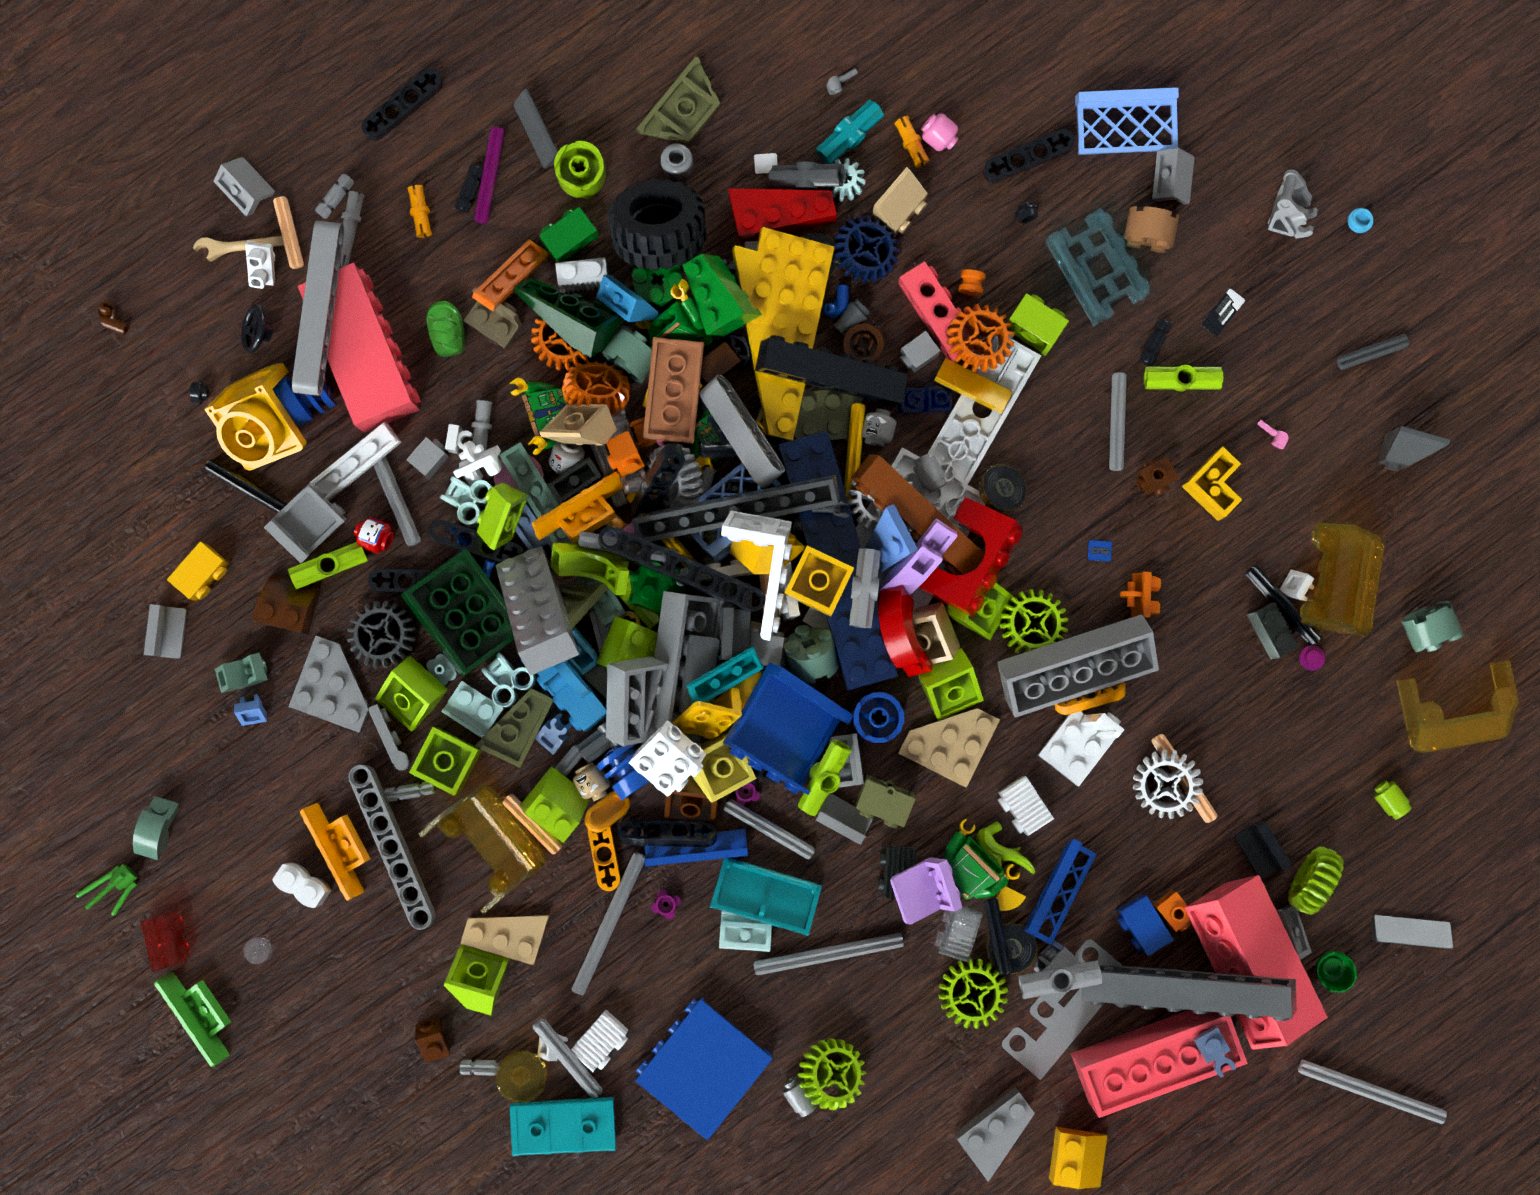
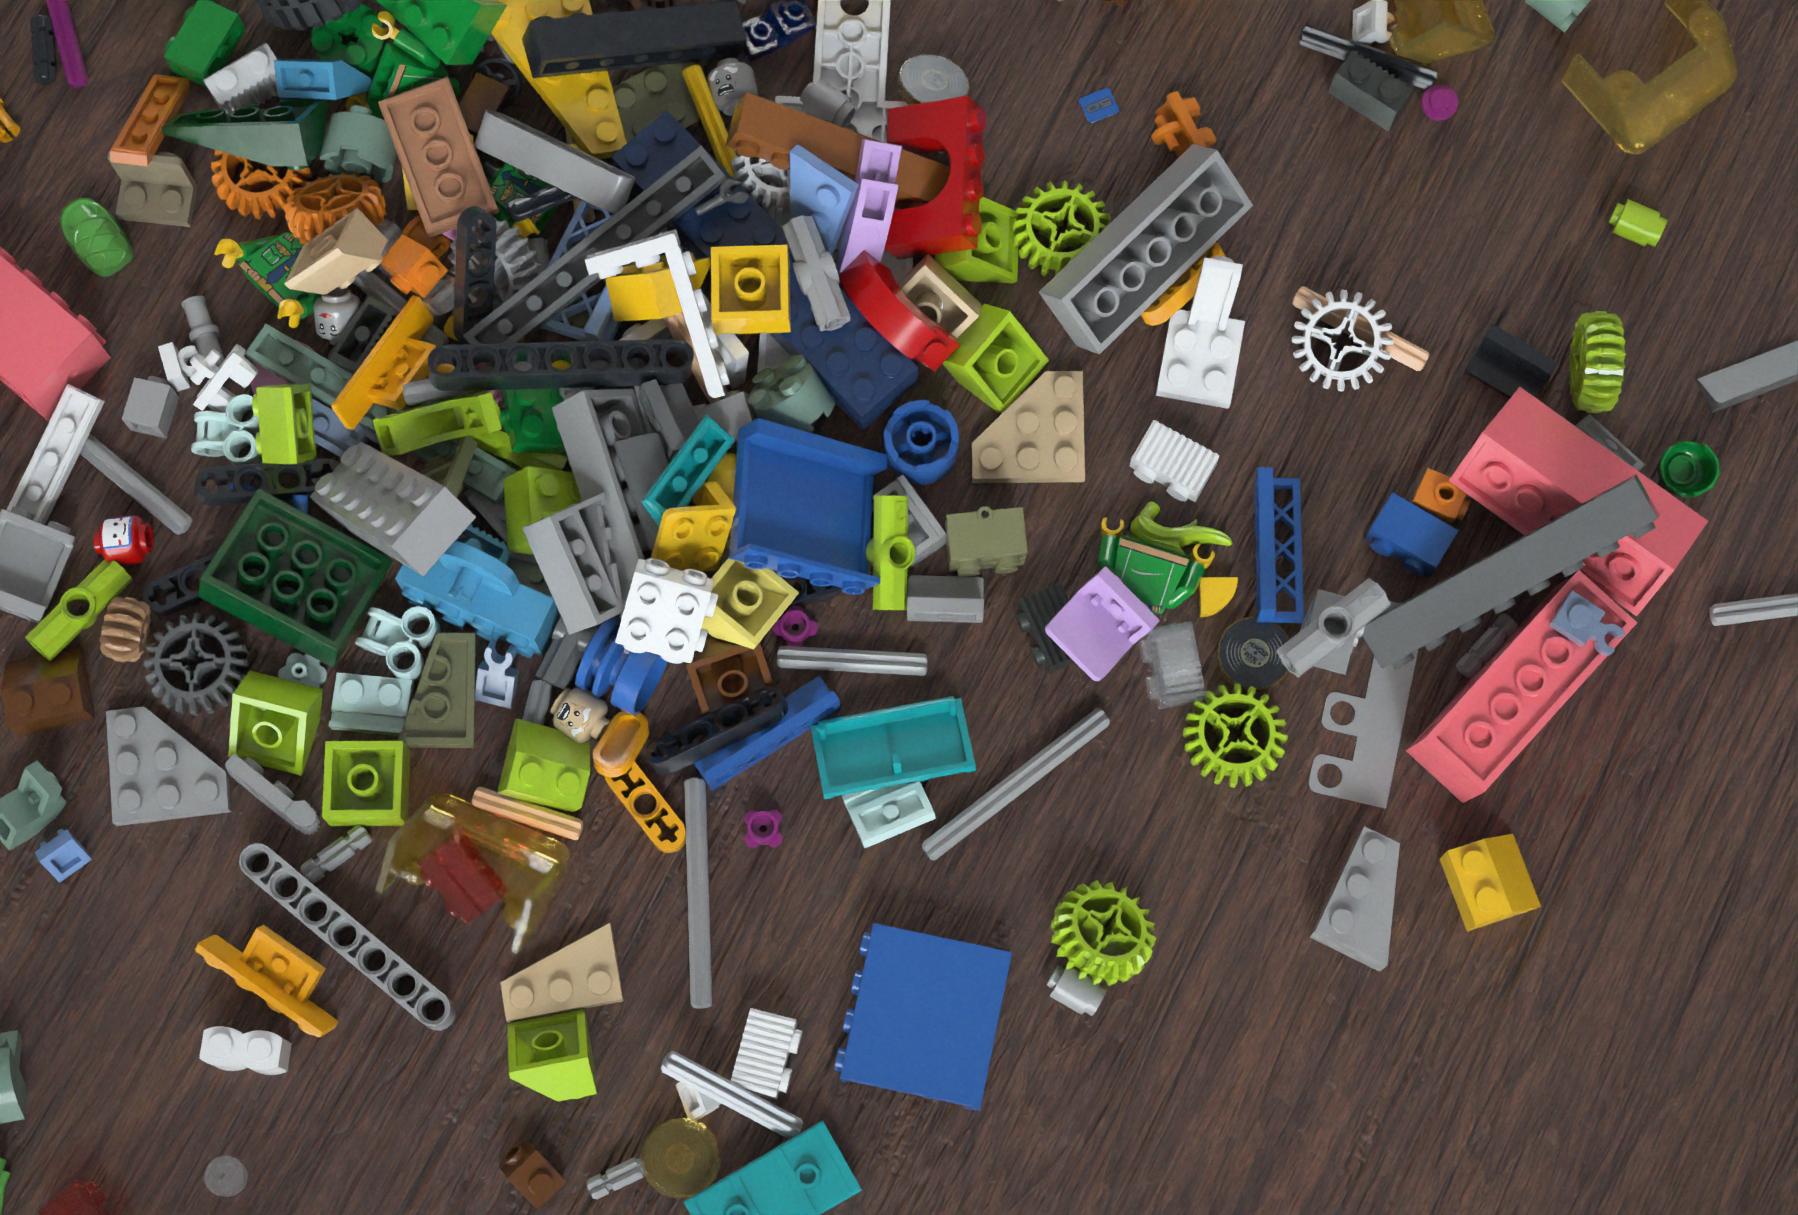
camera: 25 degrees left, 10 degrees down
black axle [984,898,1012,975] -> none
none -> medium nougat gear [100,597,151,662]
none -> clear red brick [417,829,509,924]
none -> light grey axle [1456,614,1518,678]

